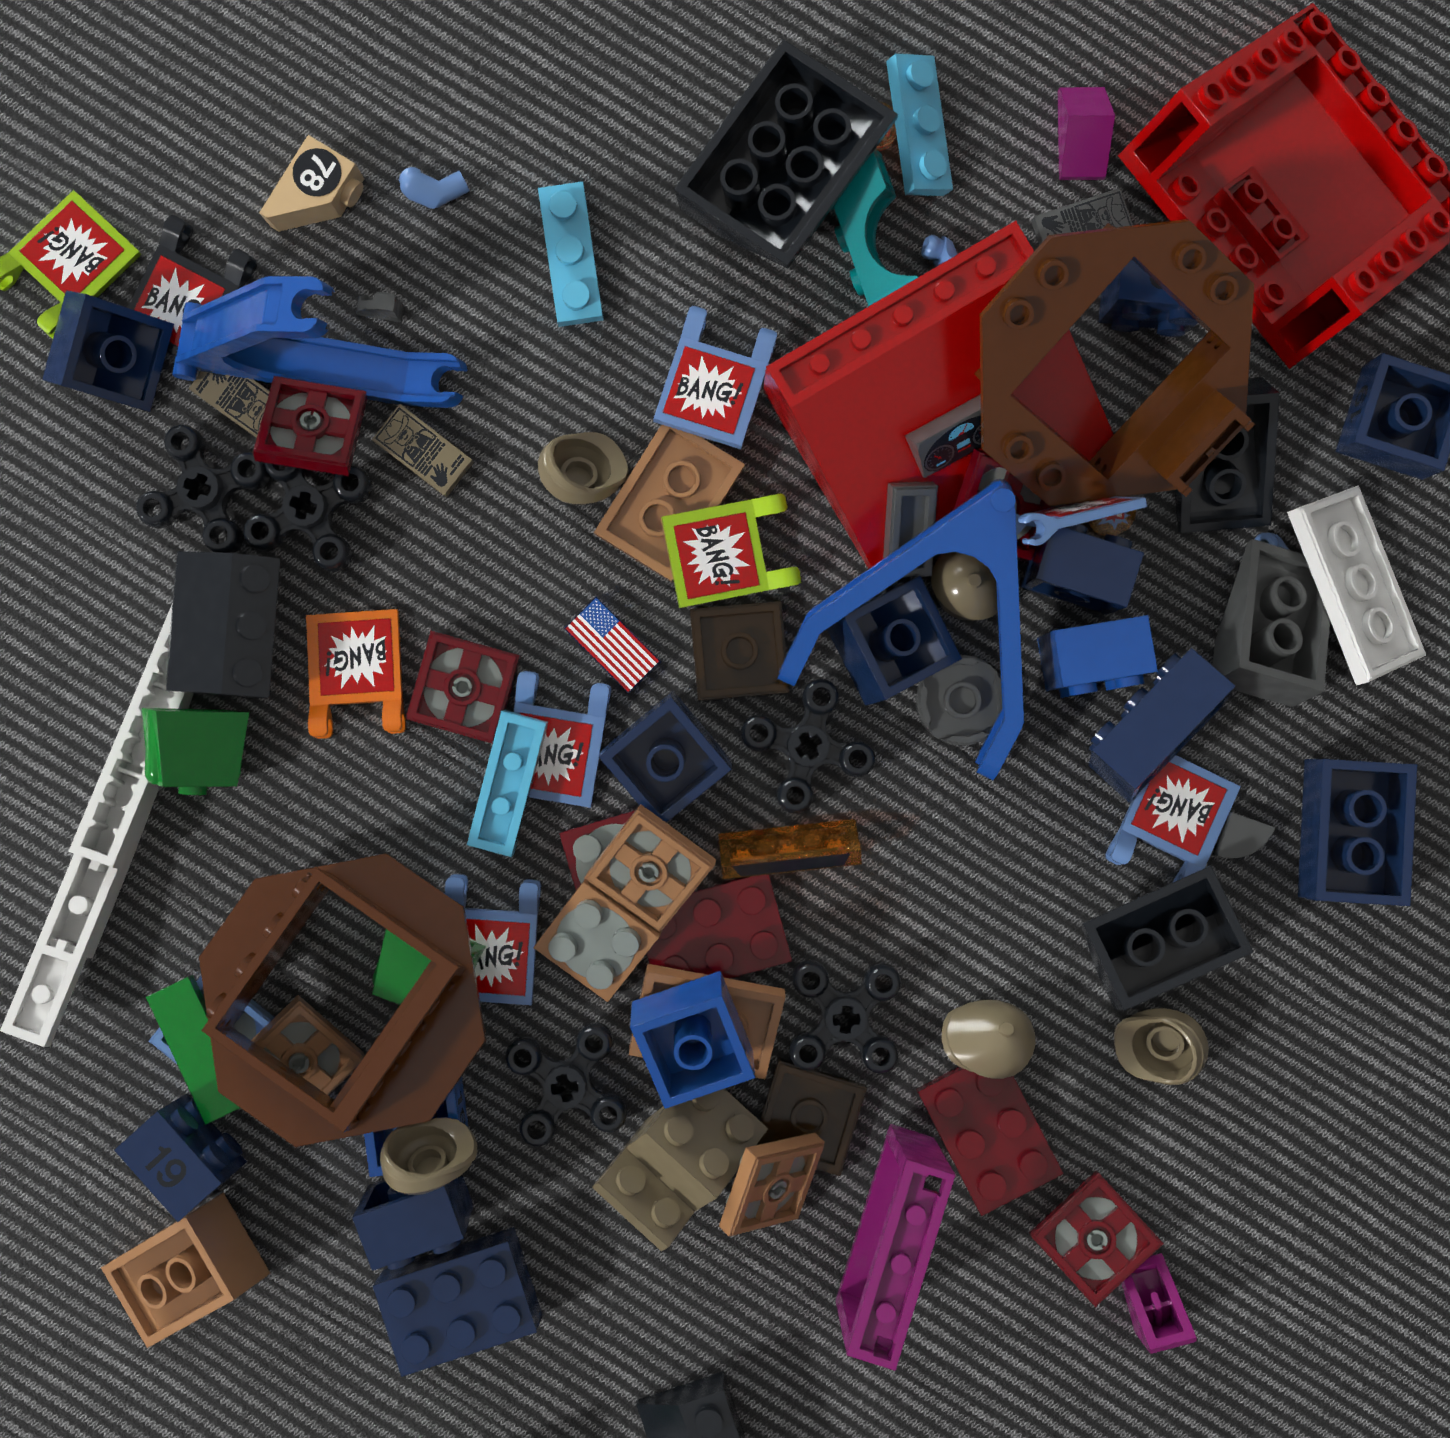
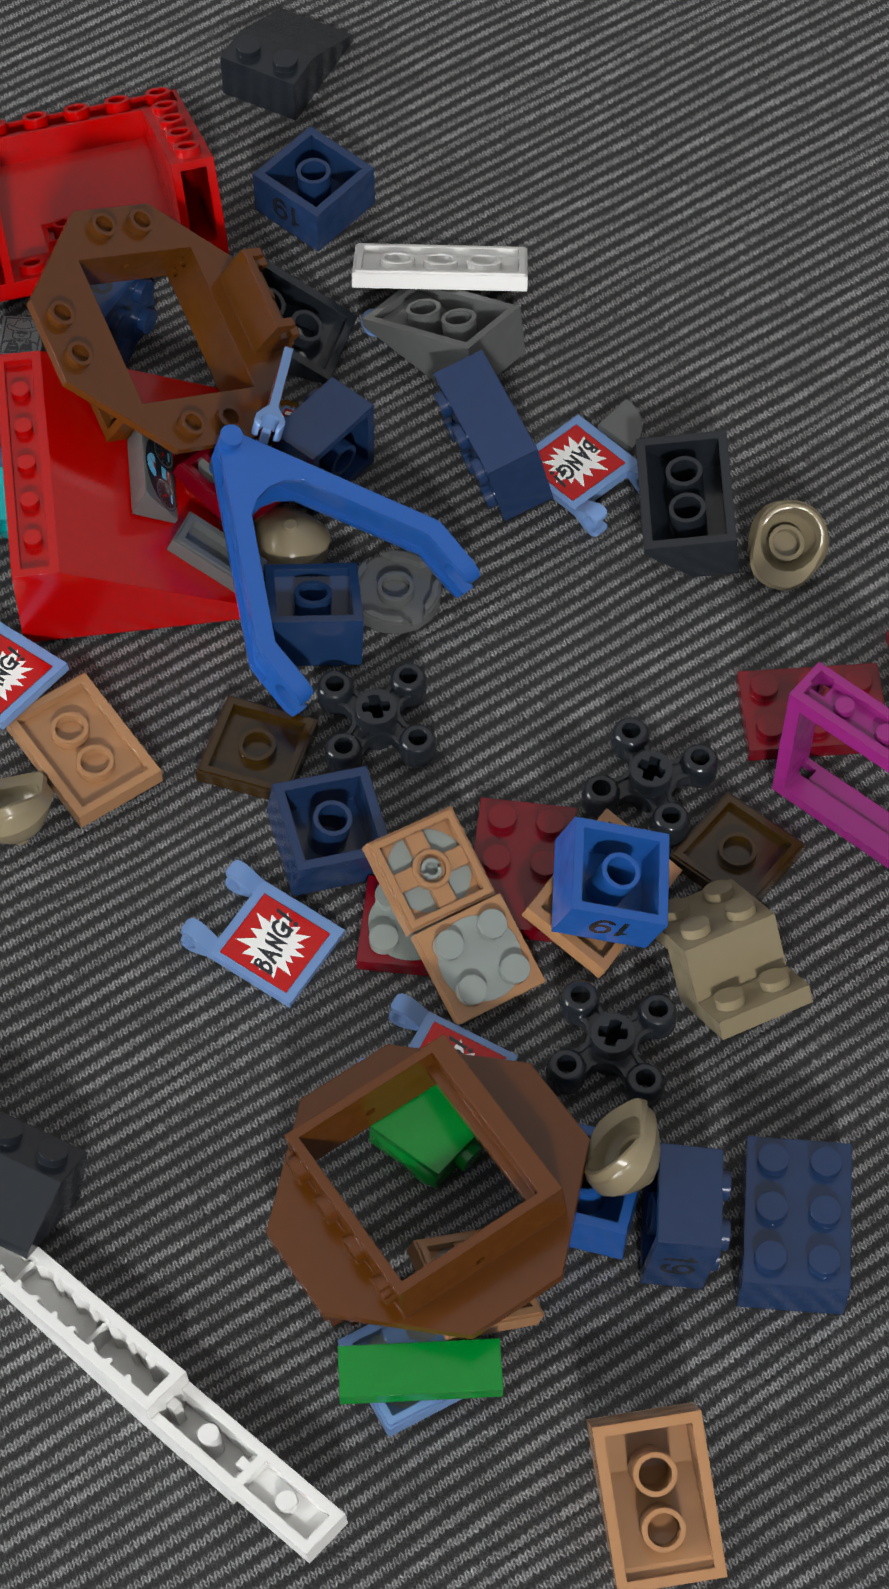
camera: 65 degrees left, 30 degrees down
dark blue brick [114,1094,247,1222] -> none
green torso [142,708,249,795] -> none
flag [306,609,406,739] -> none
dark red piece [406,631,521,744] -> none
medium azure plate [467,710,548,857] -> none
tile [564,597,661,694] -> none
flag [661,493,801,608] -> none
clear orange plate [718,819,862,879] -> none
medium nougat piece [719,1133,825,1236] -> none
dark tan hat [942,1000,1036,1079] -> none
blue brick [1037,615,1158,698] -> none
dark blue brick [1298,759,1417,906] -> none

